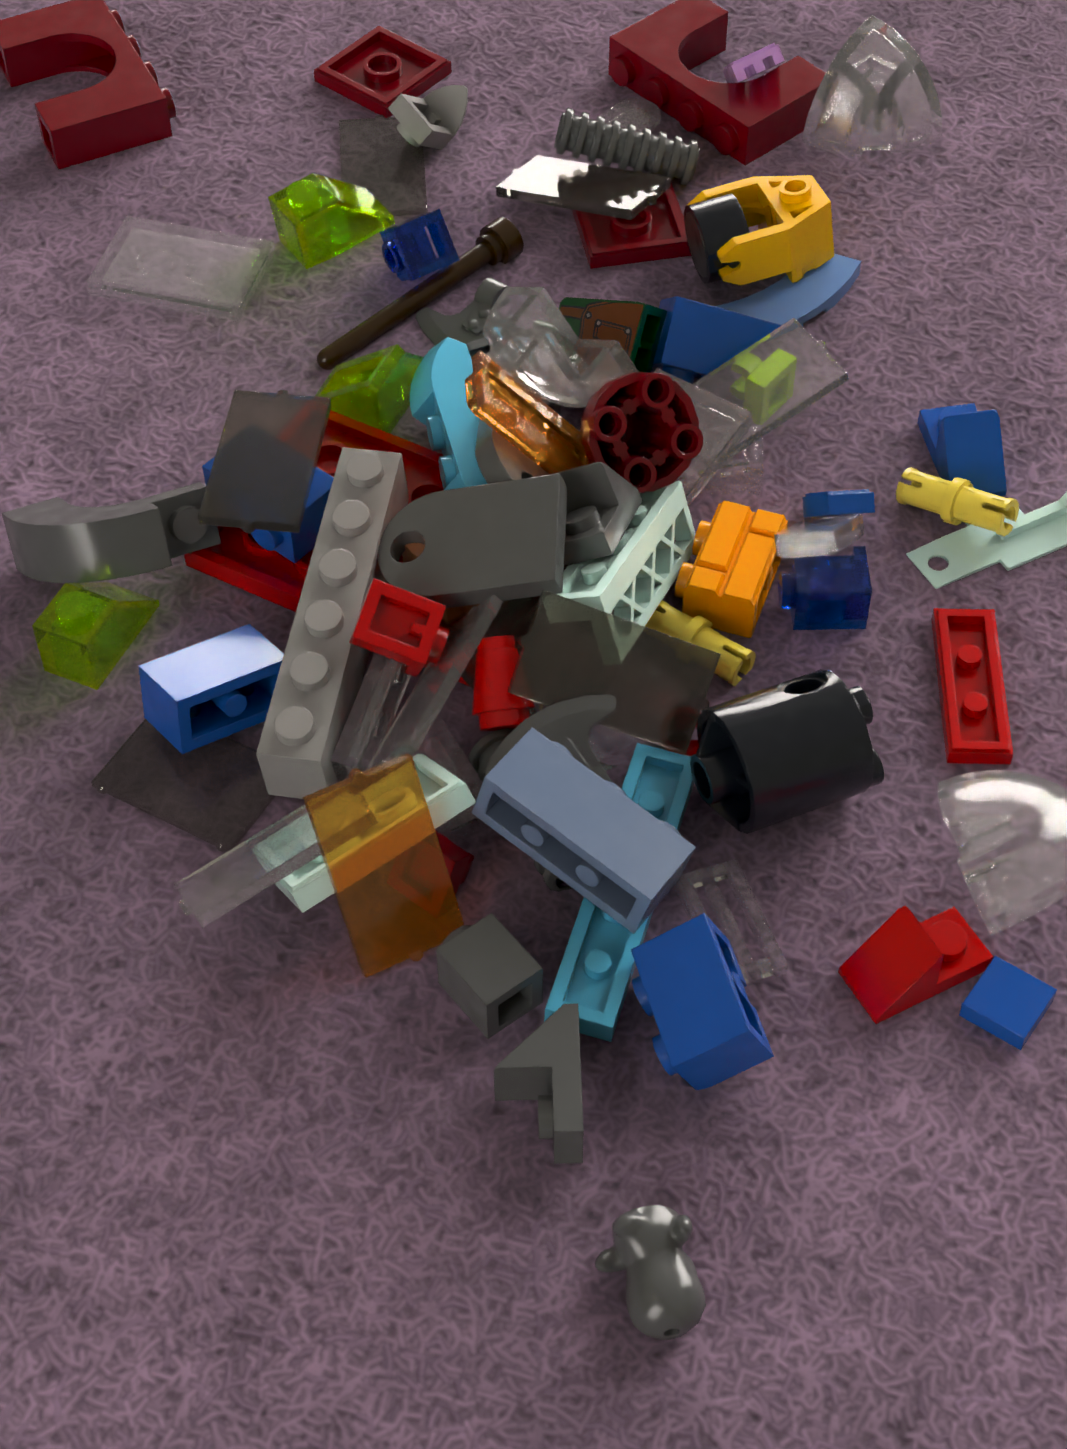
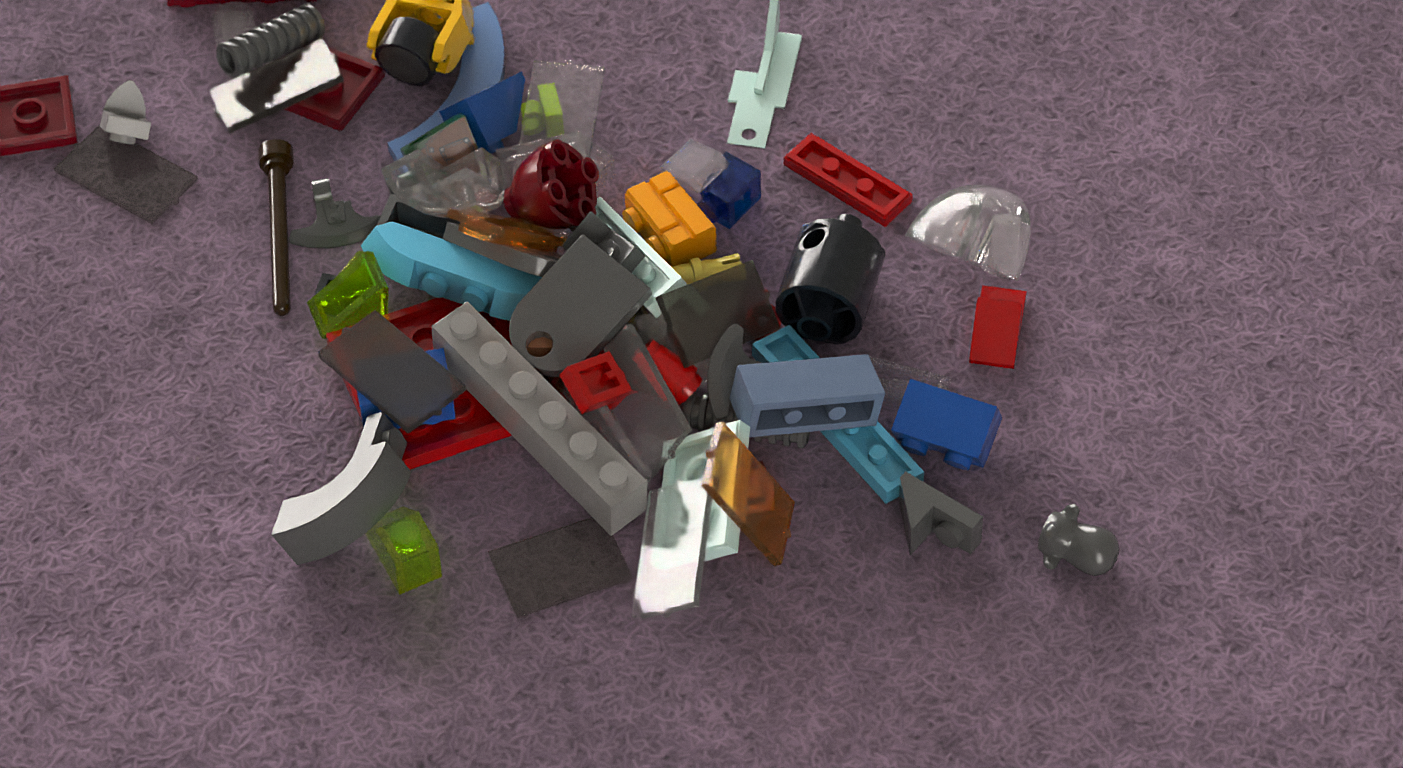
camera: 50 degrees left, 0 degrees up
clear tile [87,215,276,323] -> none
blue brick [138,624,284,754] -> none
clear neon green slope [268,173,395,269] -> none
clear blue brick [380,209,460,281] -> none
dark grey brick [436,913,543,1039] -> none
blue tile [802,489,875,518] -> none
light yellow pin [896,467,1019,536] -> none
blue slope [917,403,1007,496] -> none
blue tile [959,956,1057,1050] -> none

